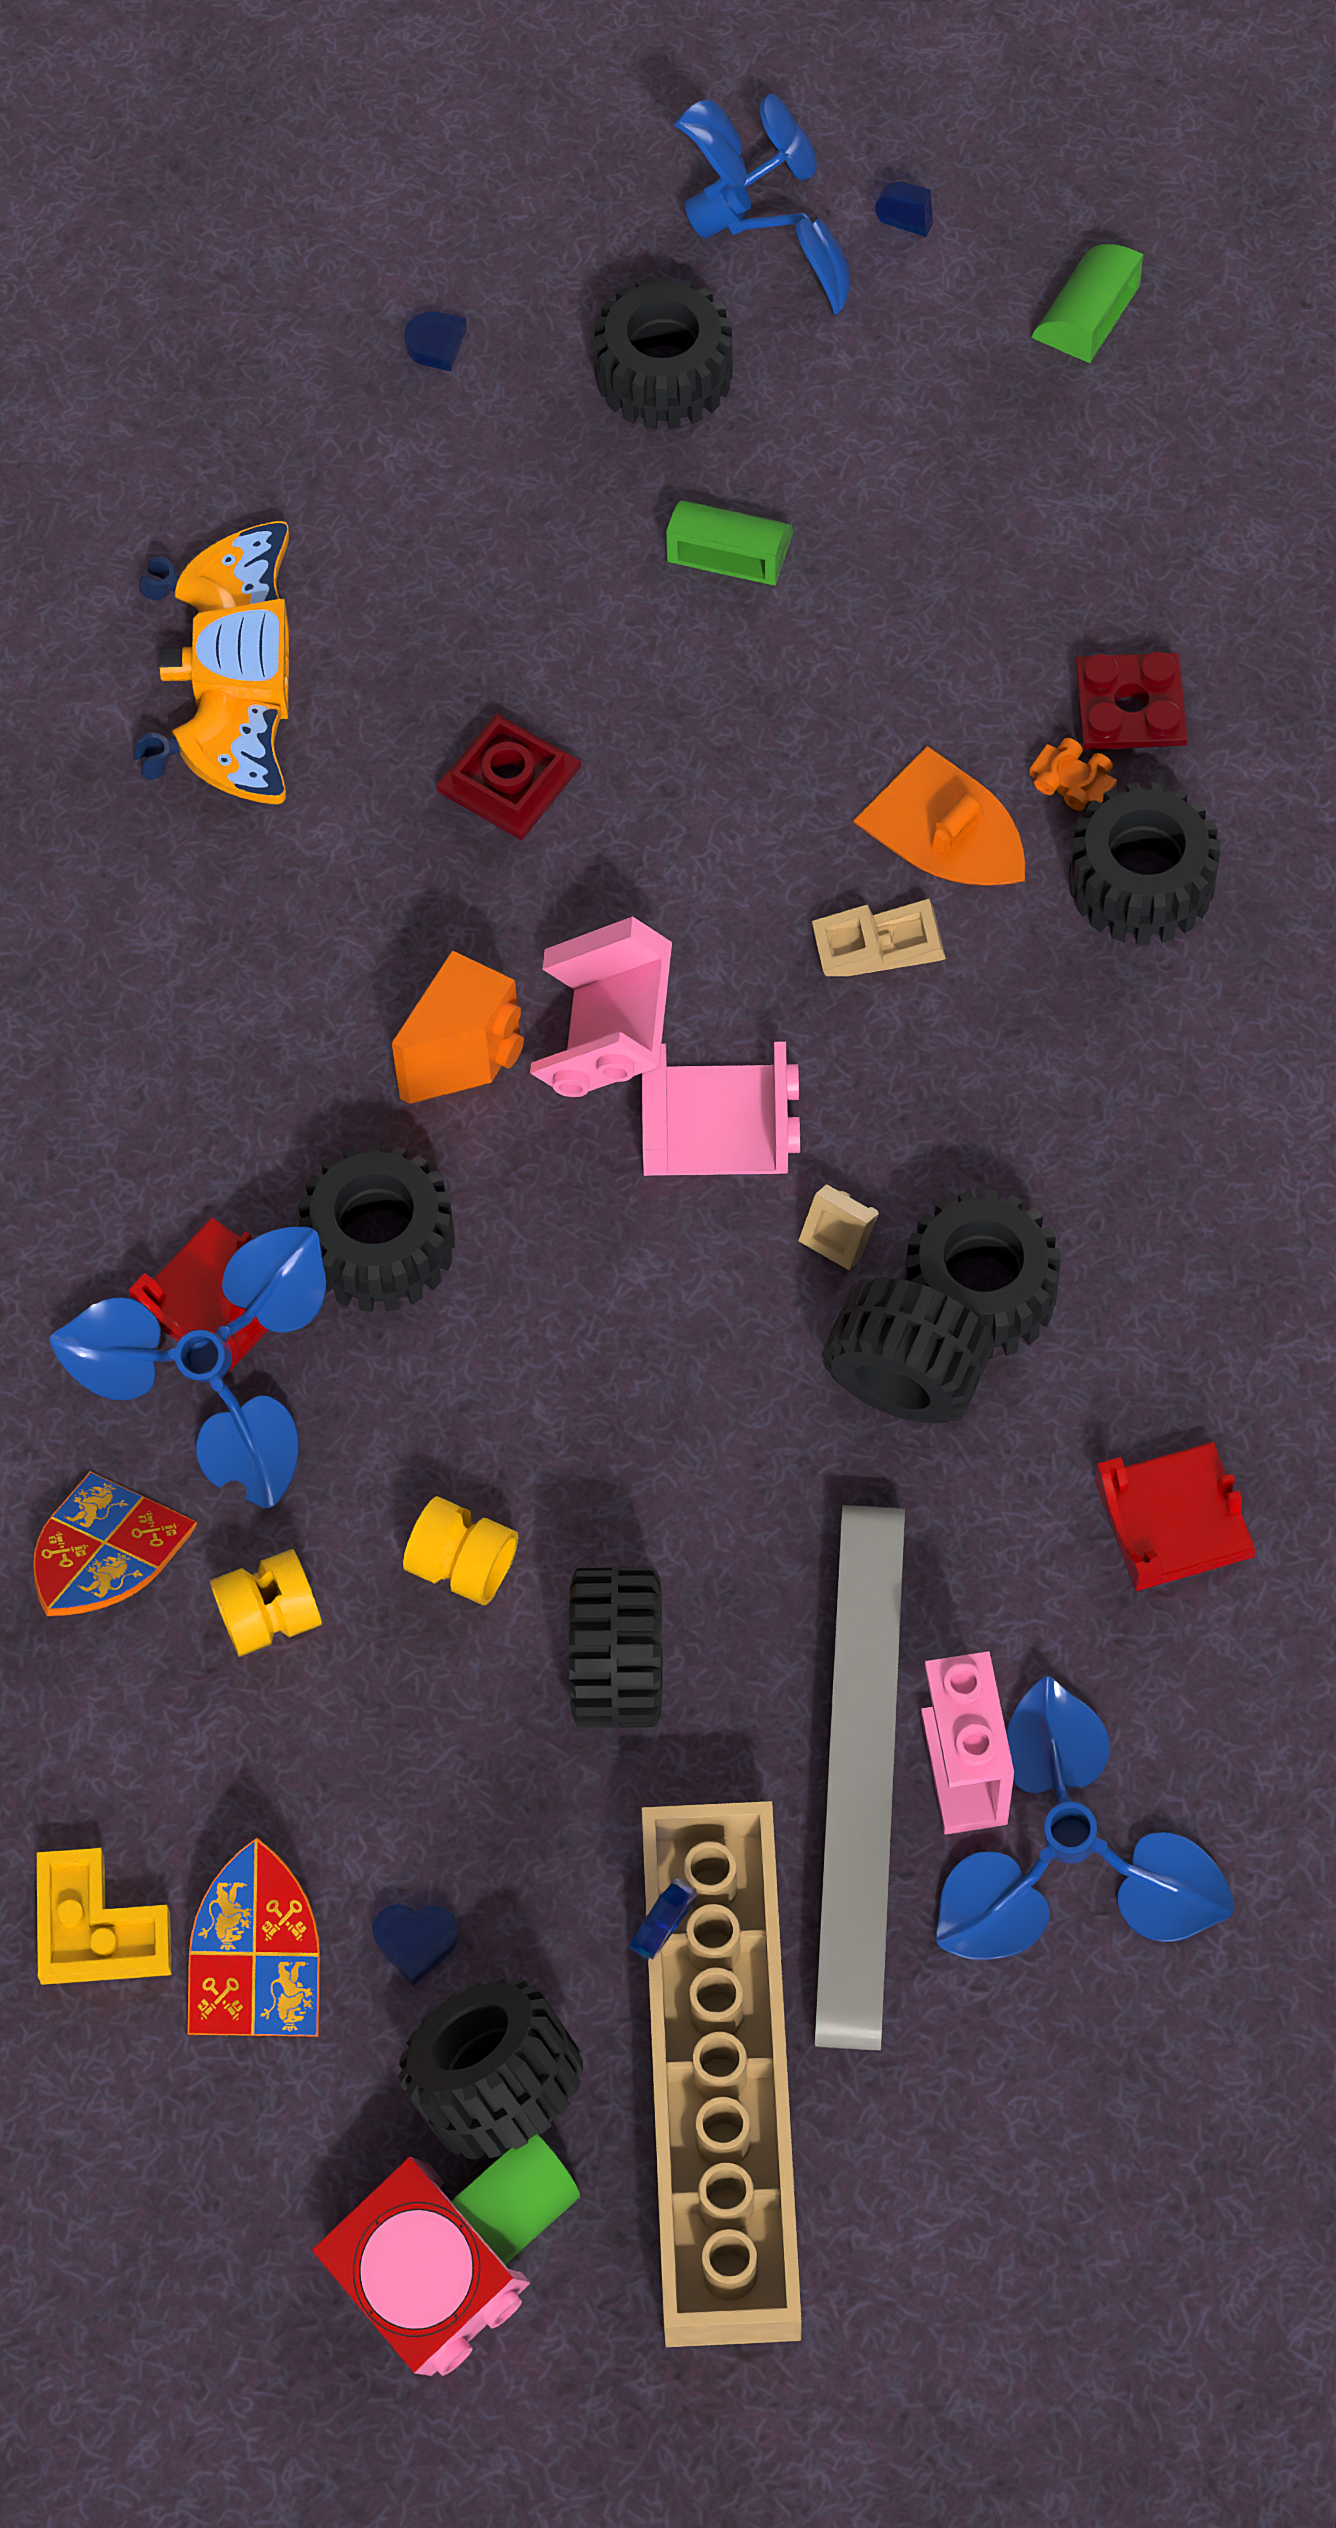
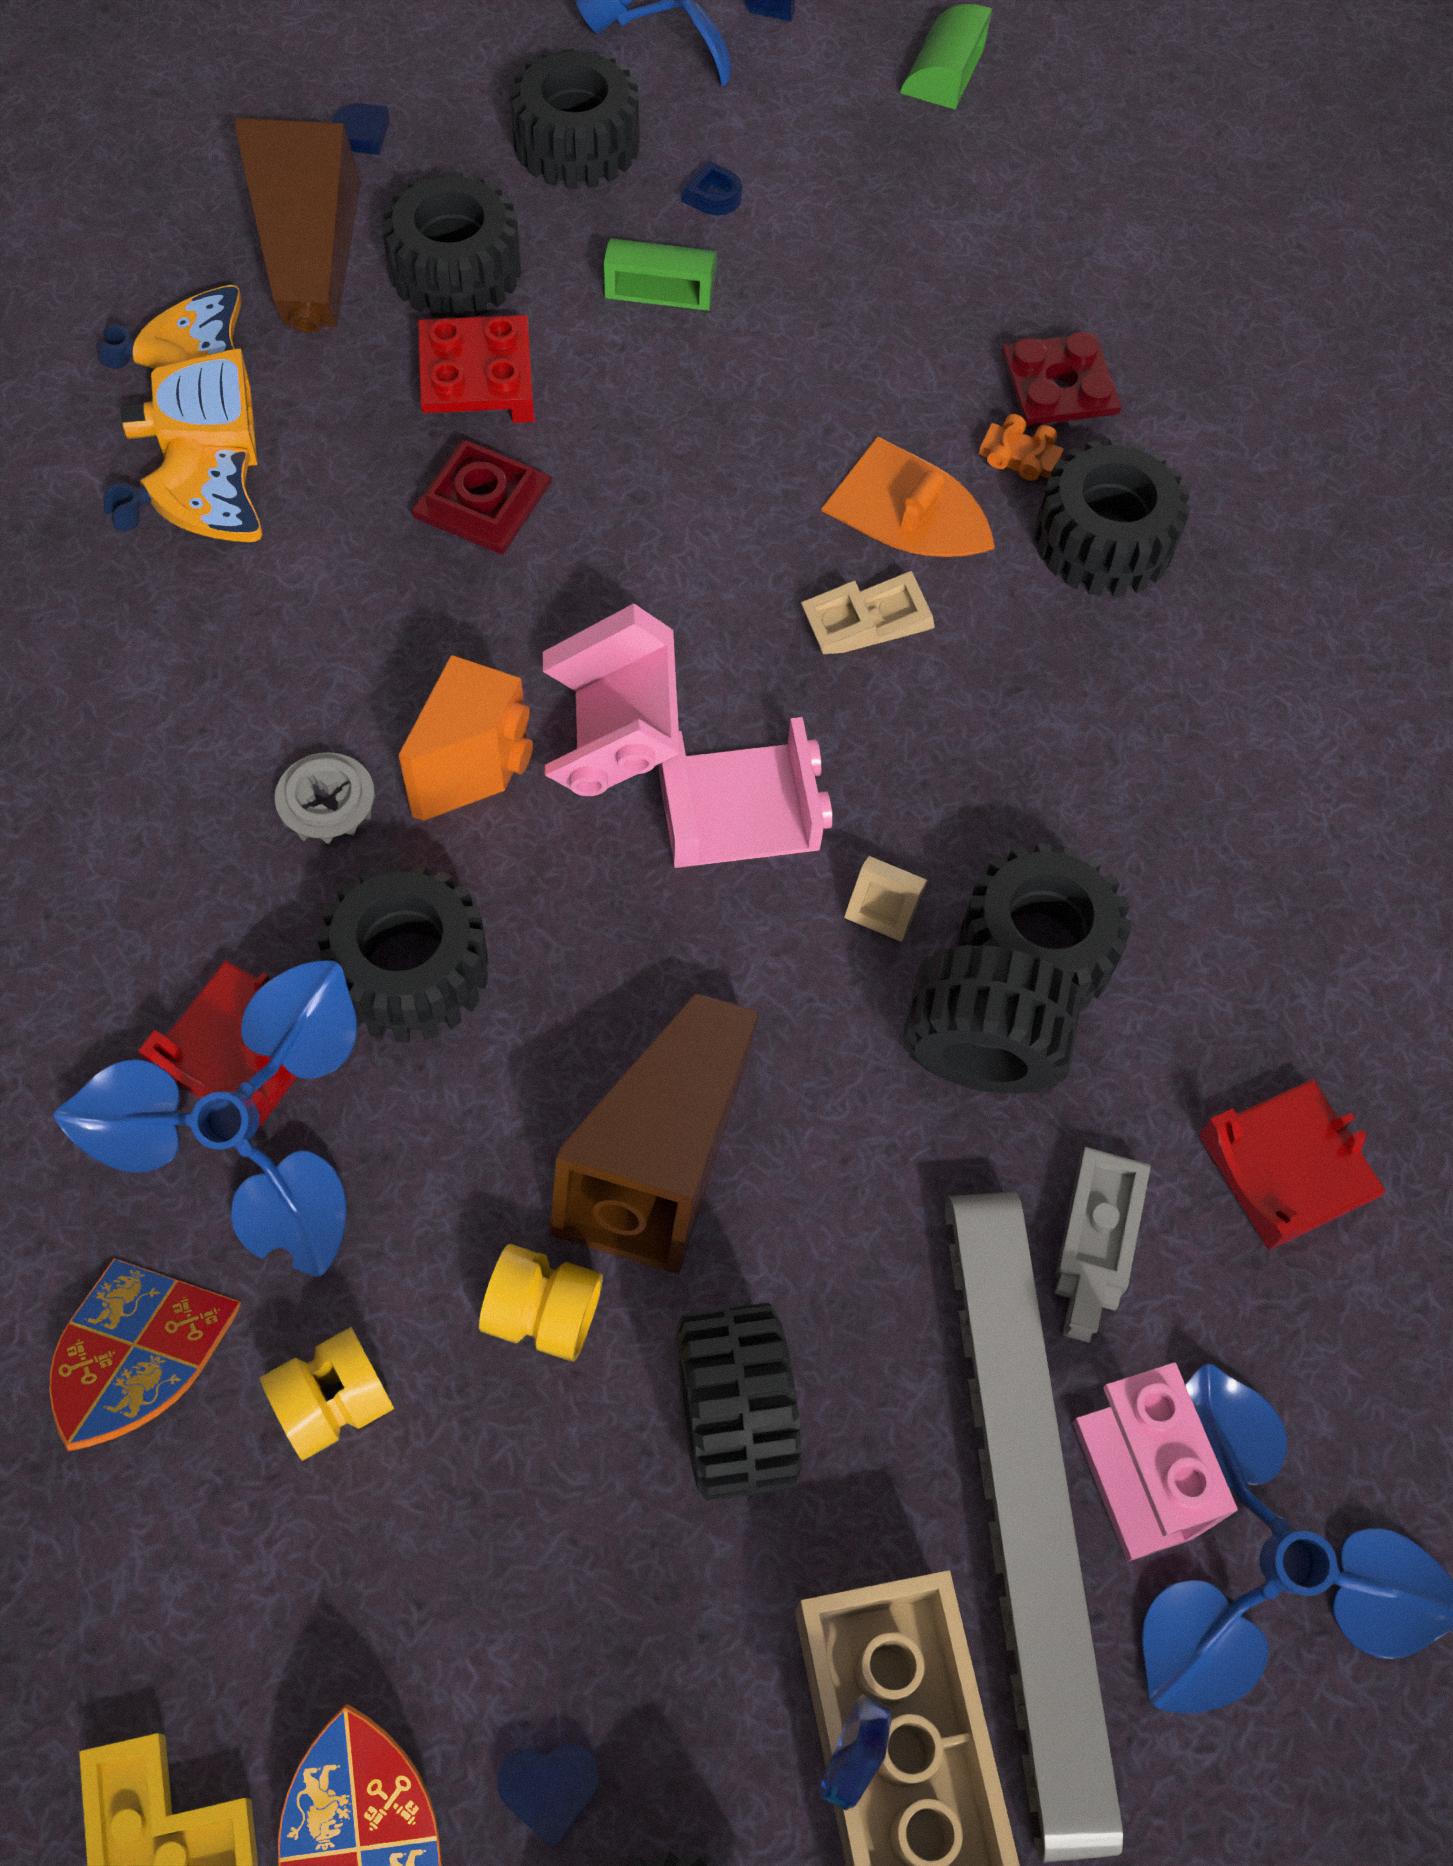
camera: 15 degrees left, 0 degrees up
none -> reddish brown slope [235,118,361,333]
none -> light grey gear [275,752,376,845]
none -> black tyre [382,172,521,319]
none -> red piece [418,315,535,423]
none -> reddish brown slope [550,994,759,1275]
none -> clear blue tile [681,161,743,216]
none -> light grey hinge [1055,1147,1151,1343]

